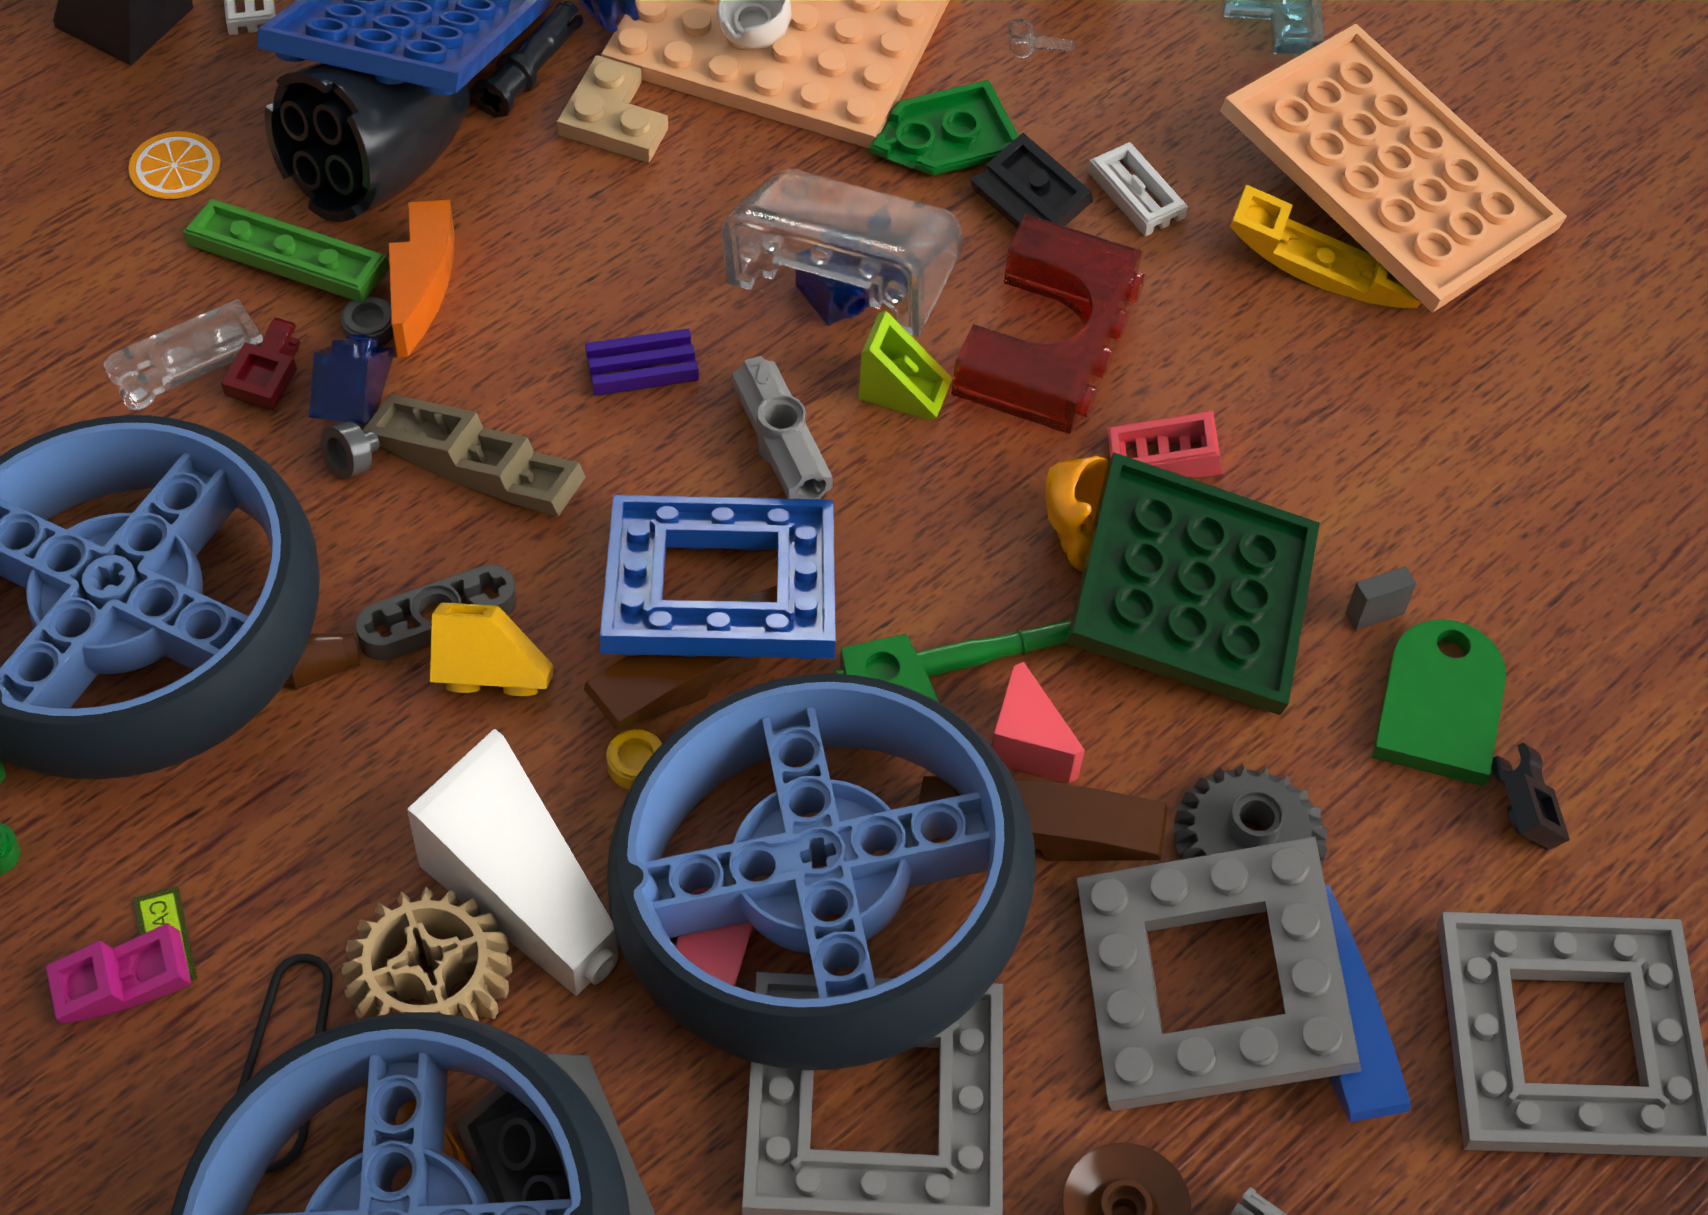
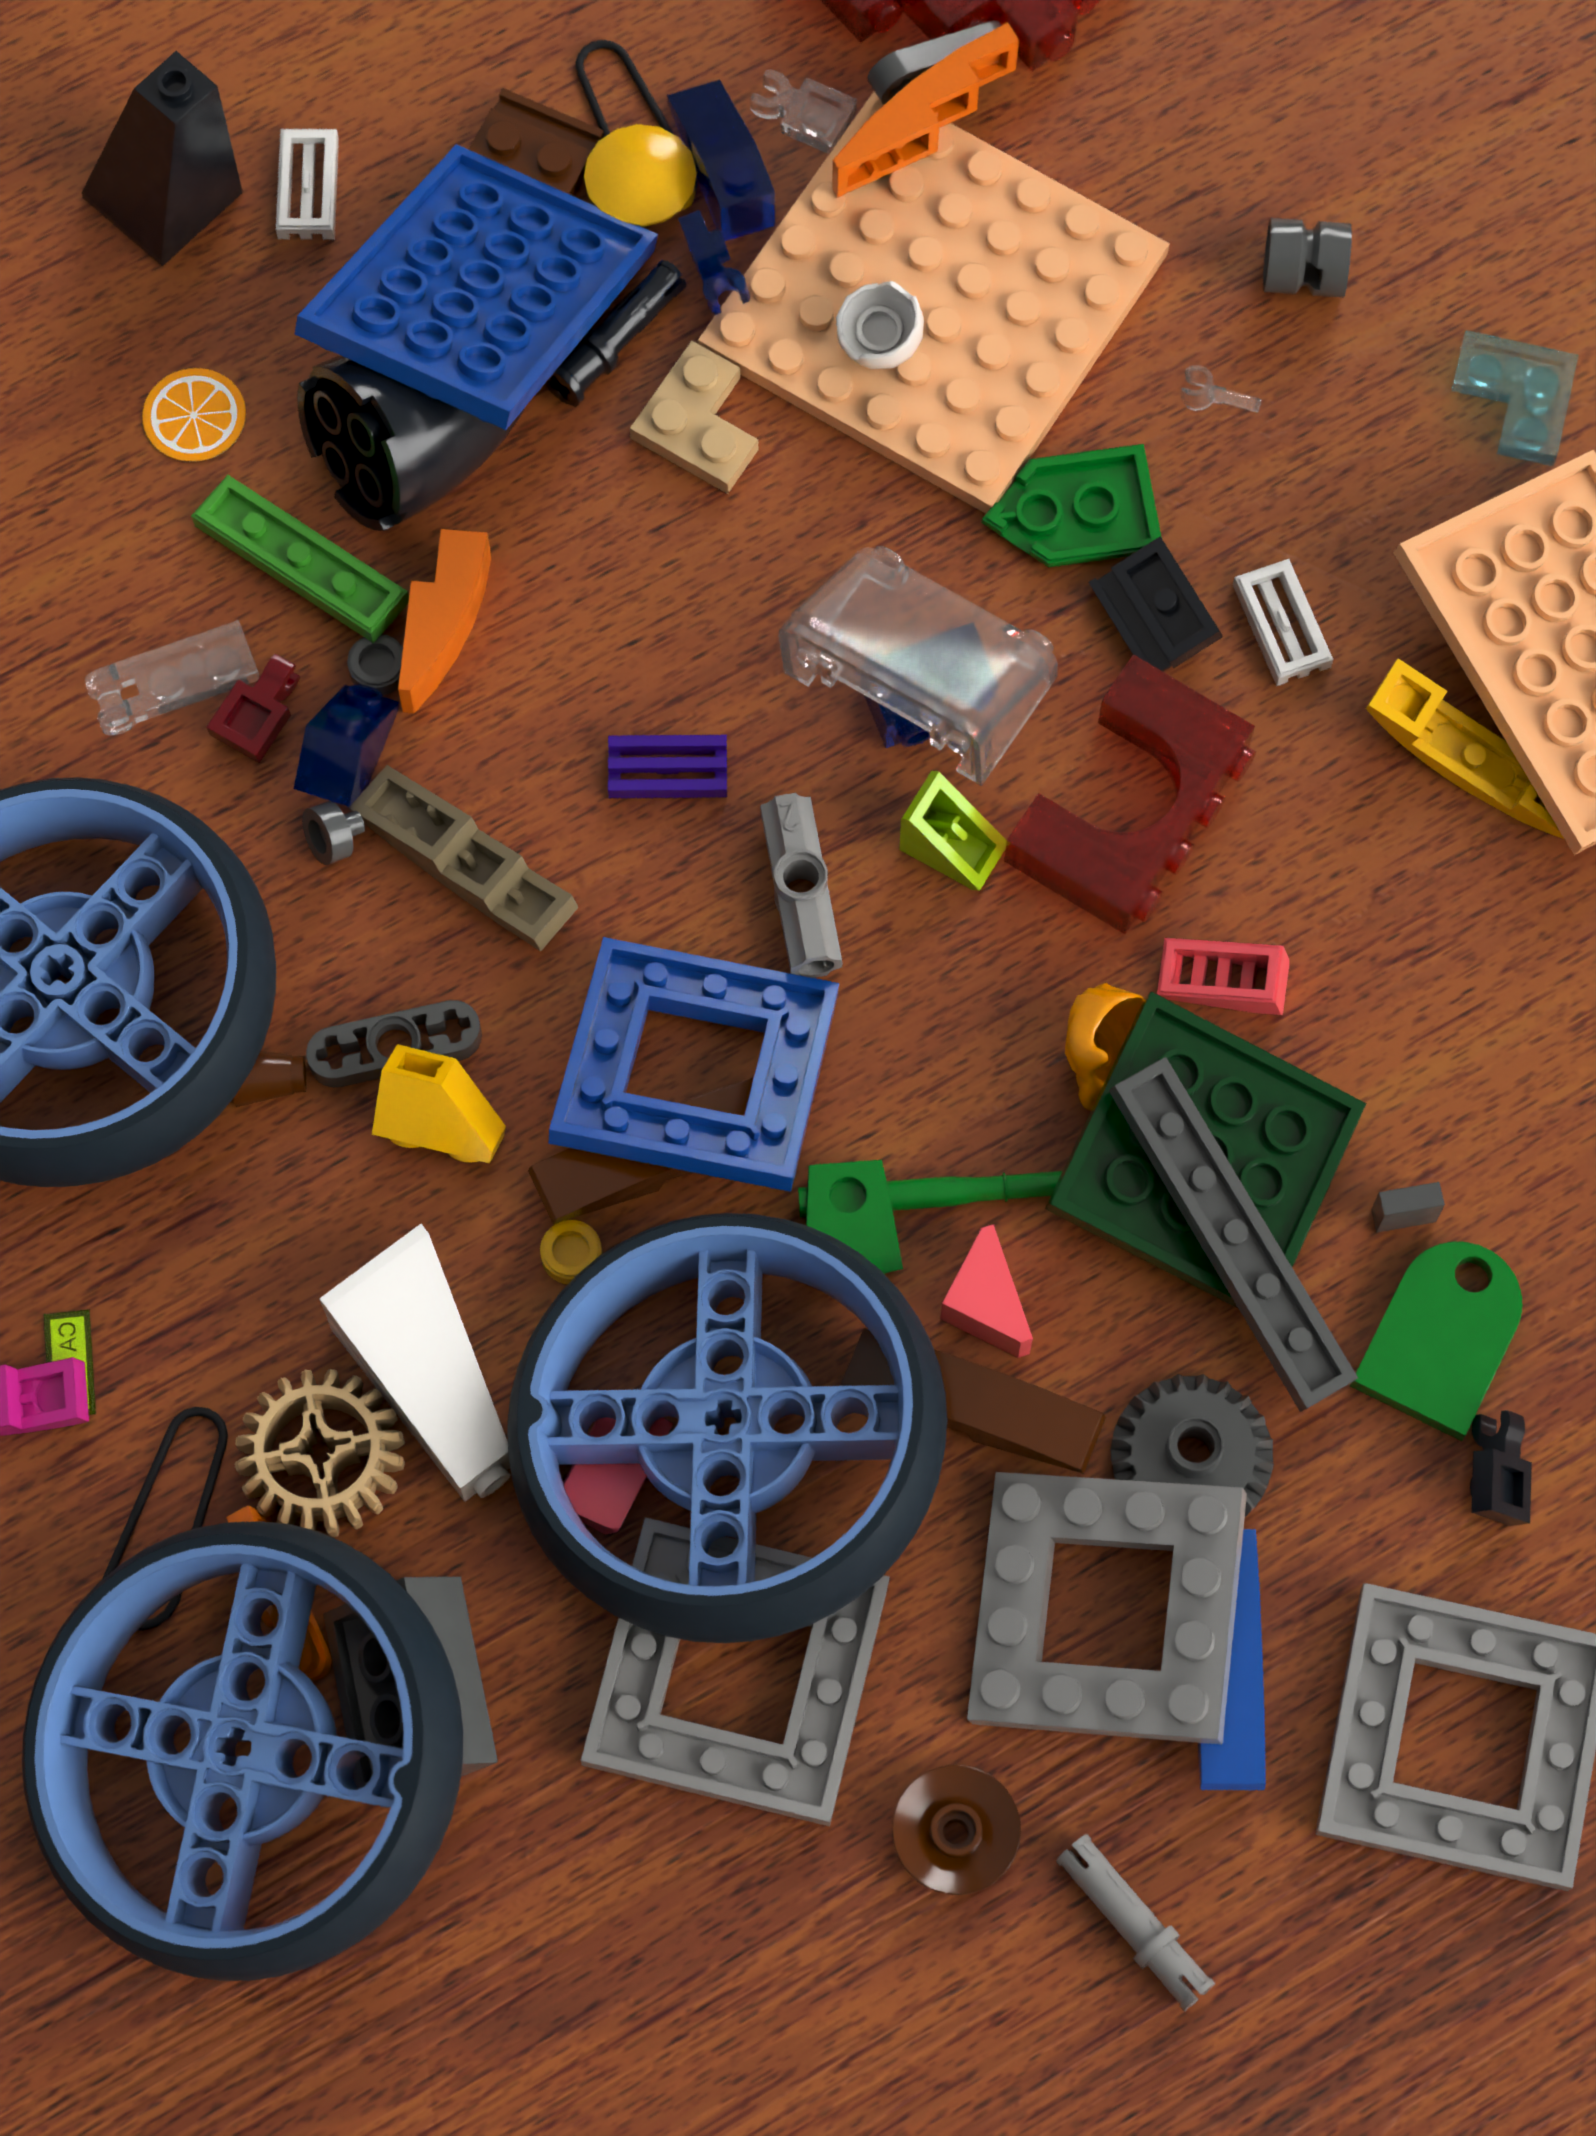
camera: 15 degrees right, 15 degrees up
none -> dark grey plate [1109,1057,1358,1412]

